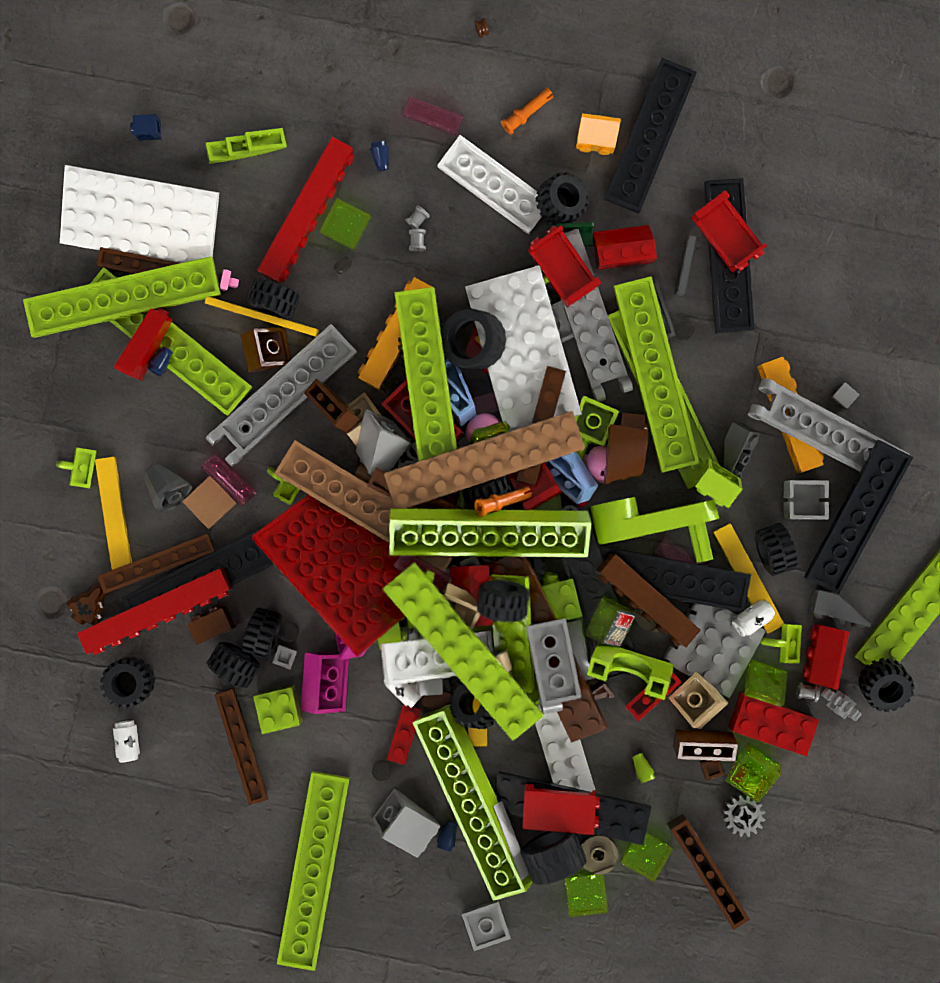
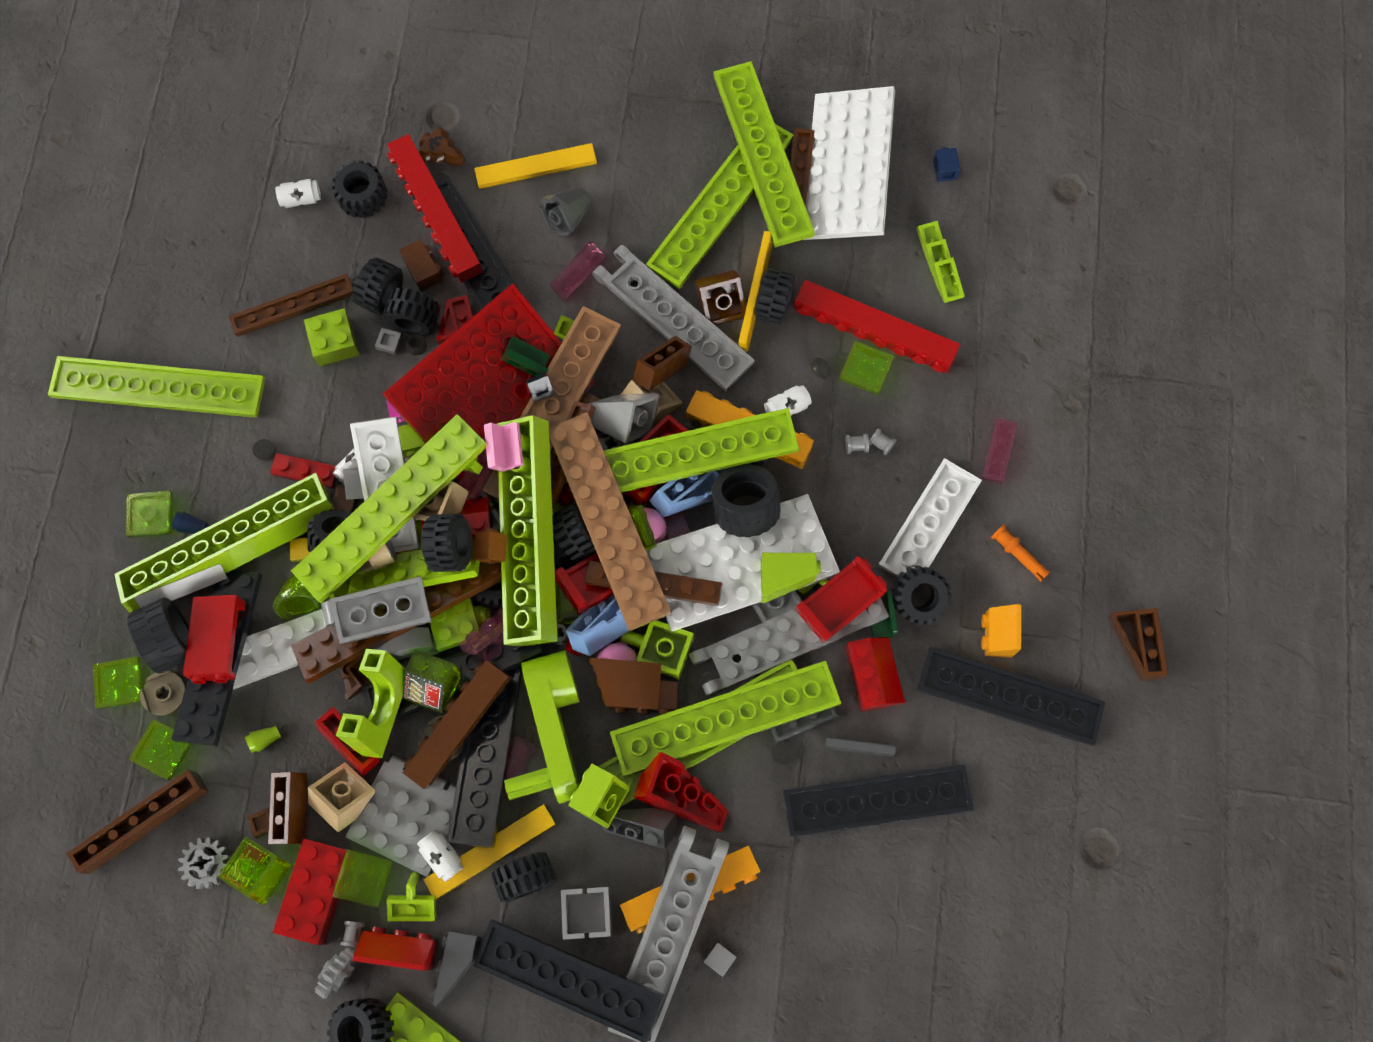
camera: 90 degrees right, 15 degrees down
lime plate [56,447,96,488] -> none
reddish brown plate [97,534,215,594] -> none
red slope [114,308,173,381] -> none
dark blue cone [147,346,173,376] -> none
medium nougat tile [182,475,237,529] -> none
bright pink tile [219,269,239,292] -> none
dark pink slope [301,652,349,714] -> none
dark blue cone [370,141,389,171] -> none
light grey slope [372,788,440,858] -> none
light grey plate [462,900,511,951] -> none
reddish brown bush [475,18,489,38] -> none
orange pin [475,487,532,517] -> none
red panel [691,190,767,273] -> none
none -> clear neon green plate [125,491,173,538]
none -> clear neon green helmet [272,575,321,621]
none -> red wing [436,295,473,345]
none -> clear pink plate [459,607,503,655]
none -> dark orange brick [473,528,507,563]
none -> bright pink panel [484,422,523,472]
none -> dark green panel [501,337,550,377]
none -> plate [526,372,554,402]
none -> red wedge [633,752,728,833]
none -> lime slope [761,552,821,603]
none -> white piece [764,385,812,416]
none -> reddish brown wedge [1108,608,1168,681]

